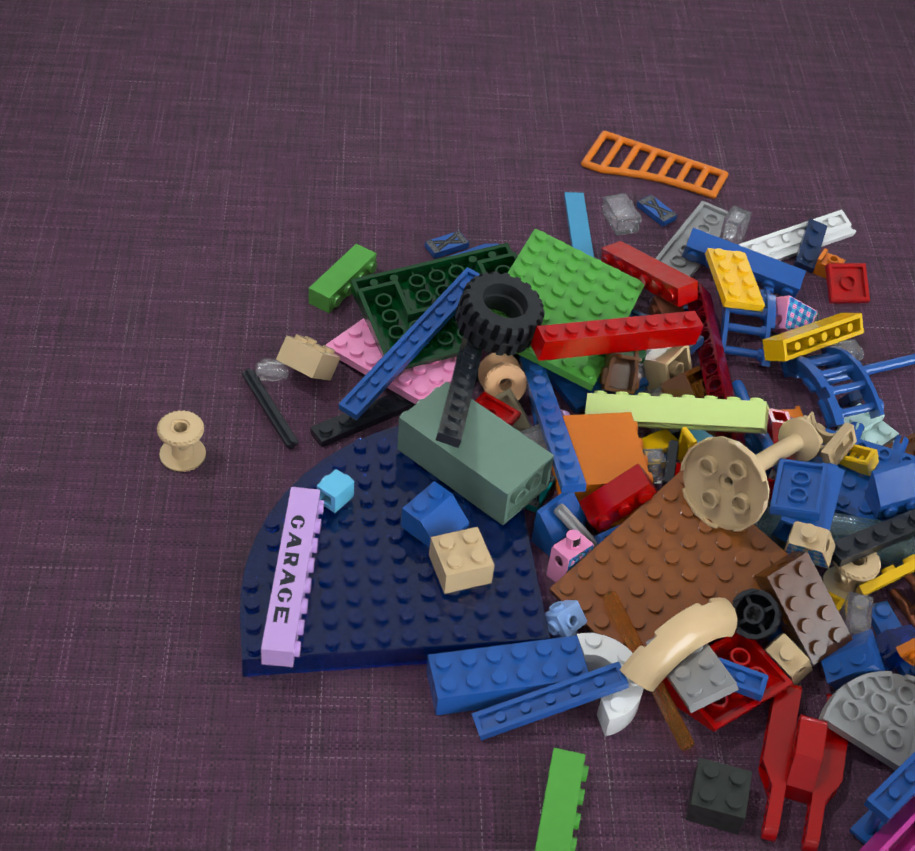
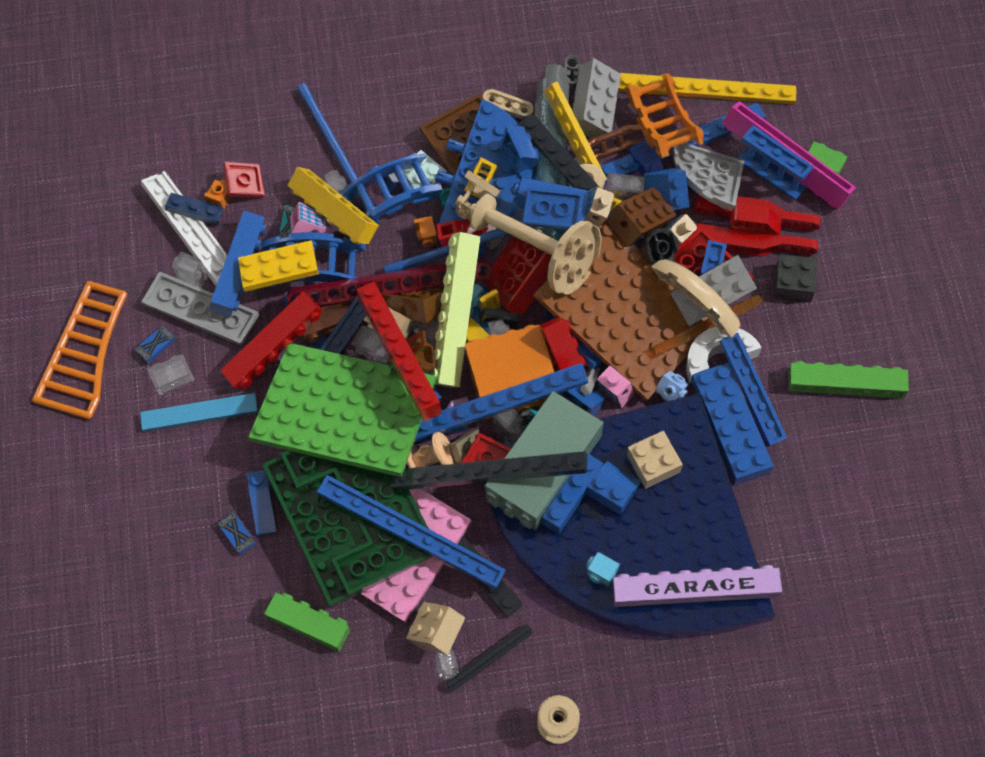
camera: 90 degrees left, 20 degrees up
black tyre [455,272,545,356] -> none
none -> blue brick [542,453,603,535]

